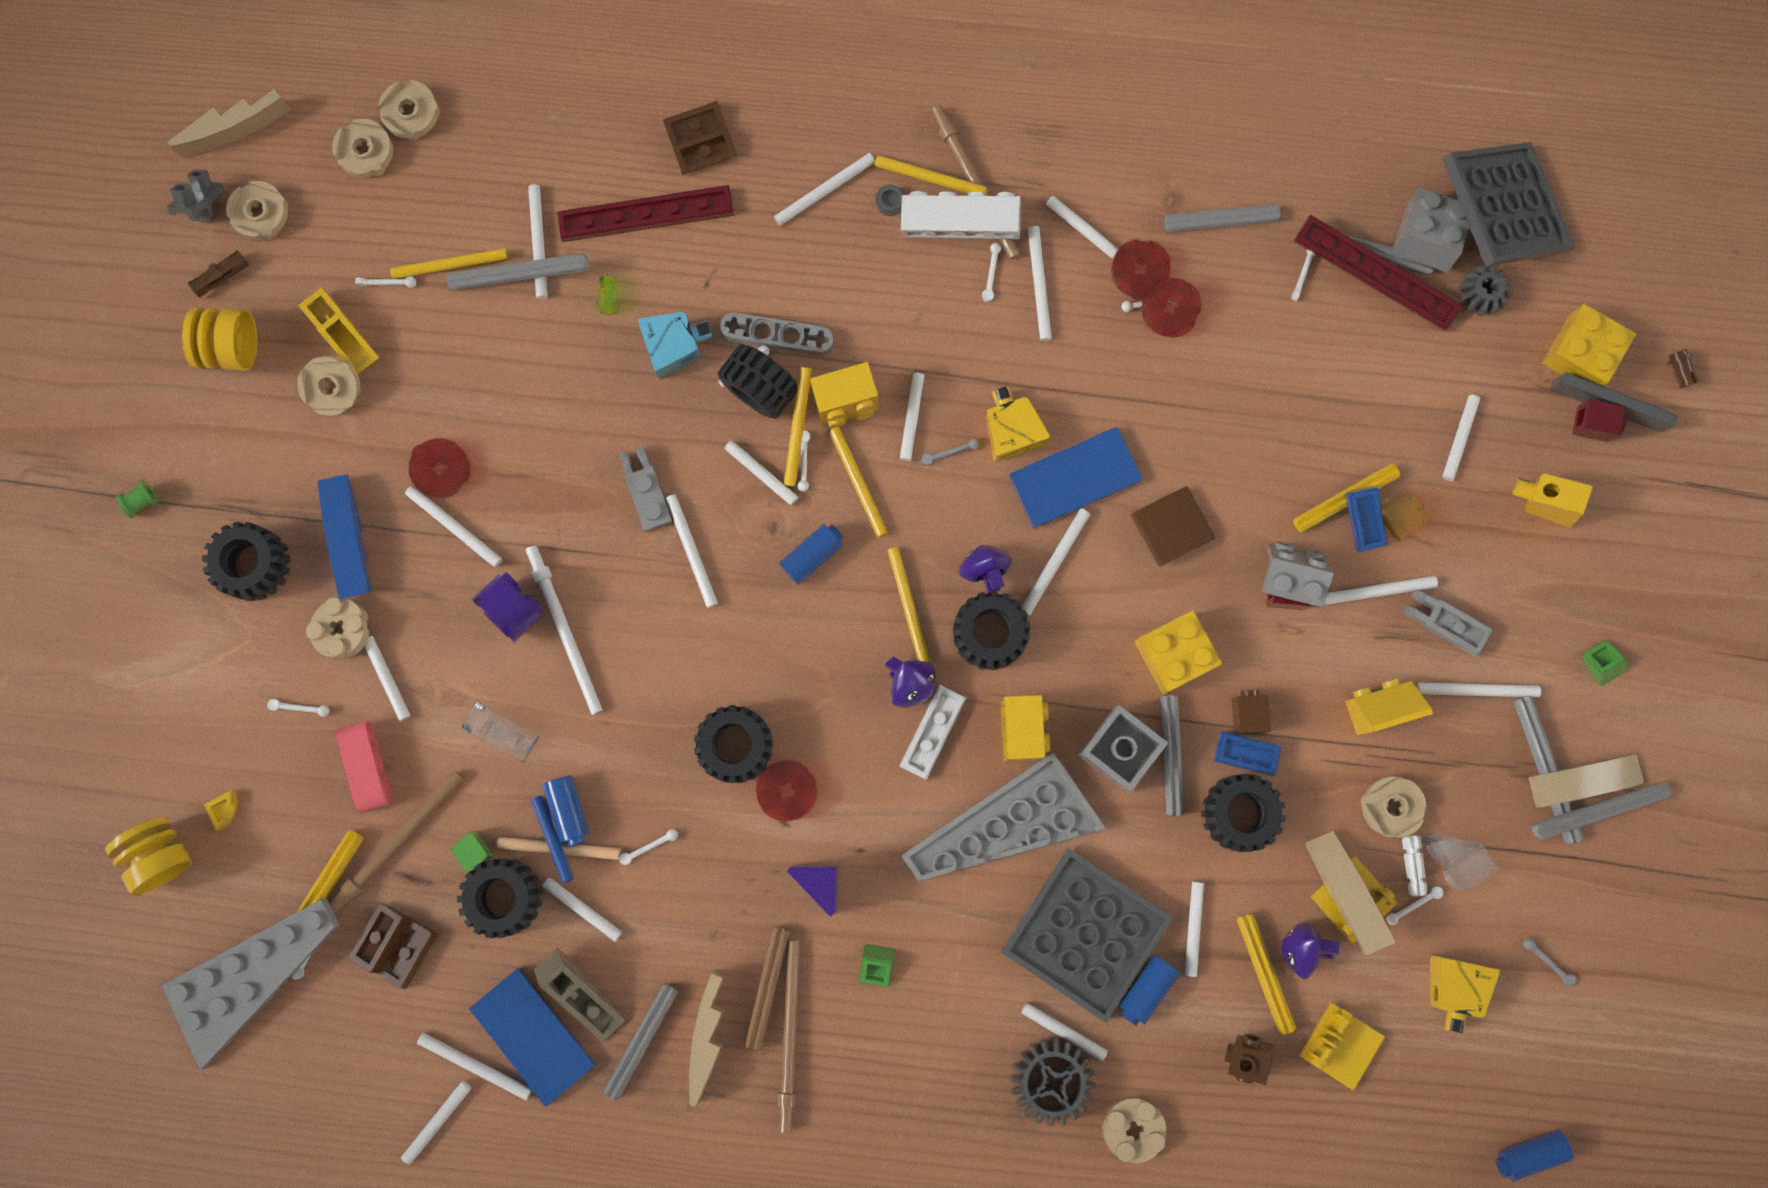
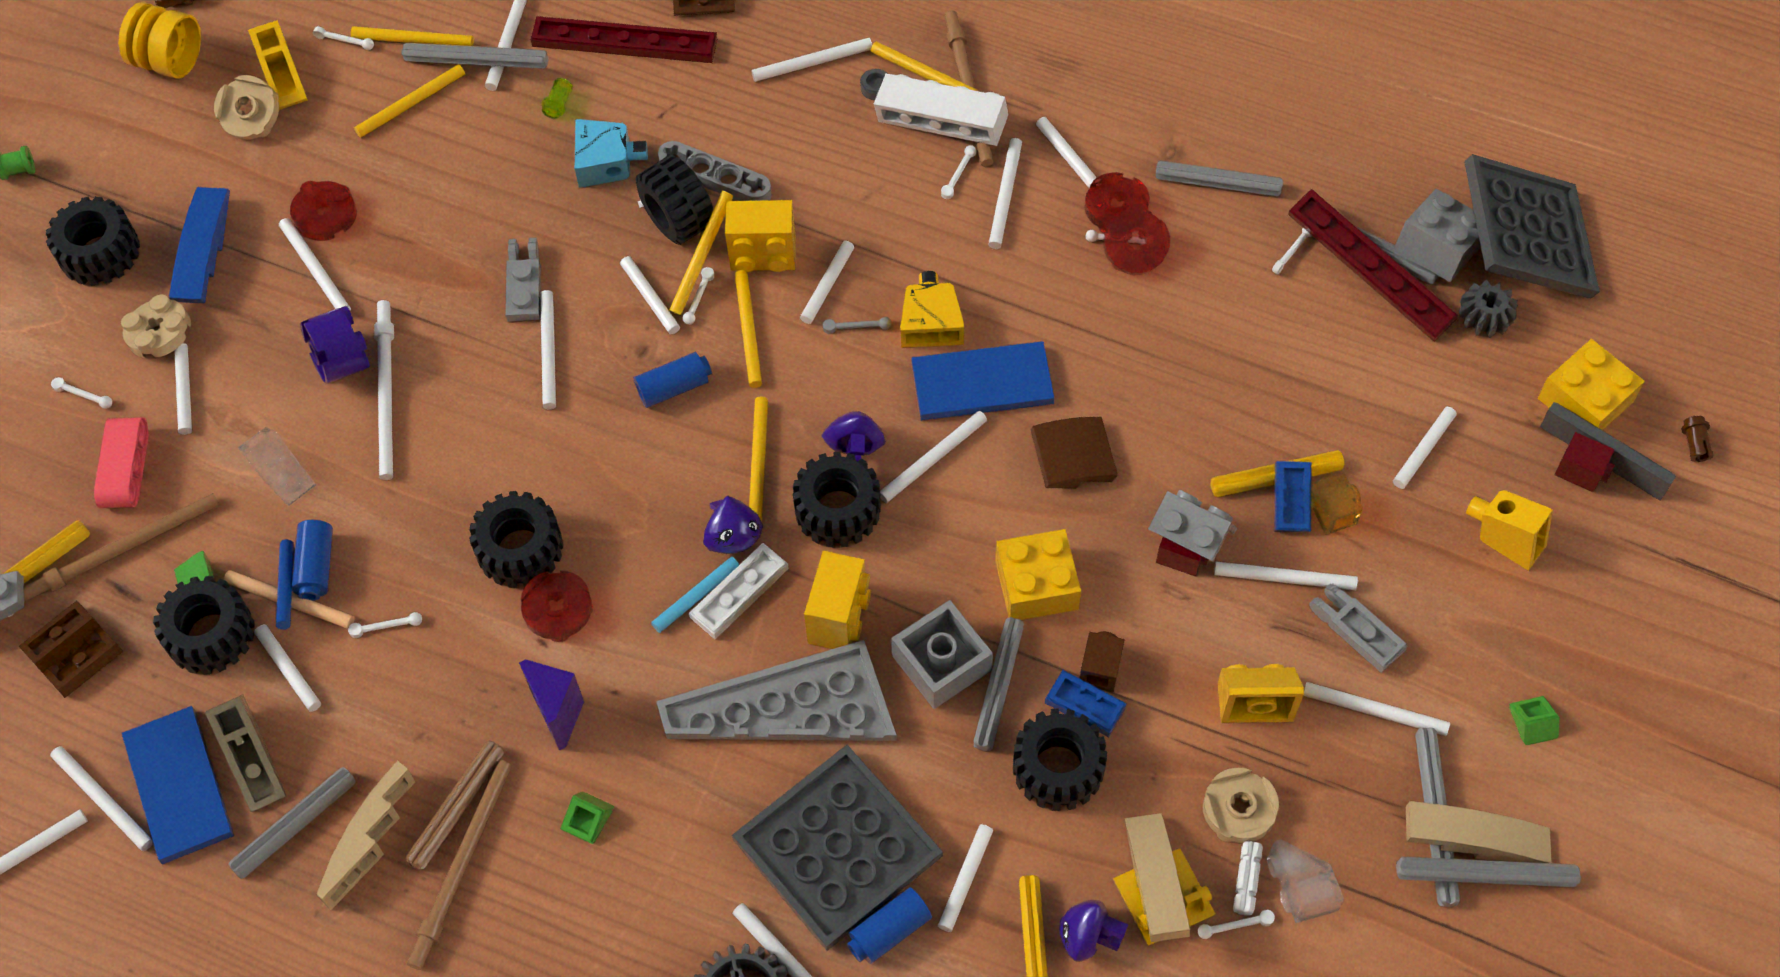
camera: 15 degrees right, 20 degrees down
none -> yellow bar [354,64,465,138]
none -> medium azure bar [651,556,739,633]

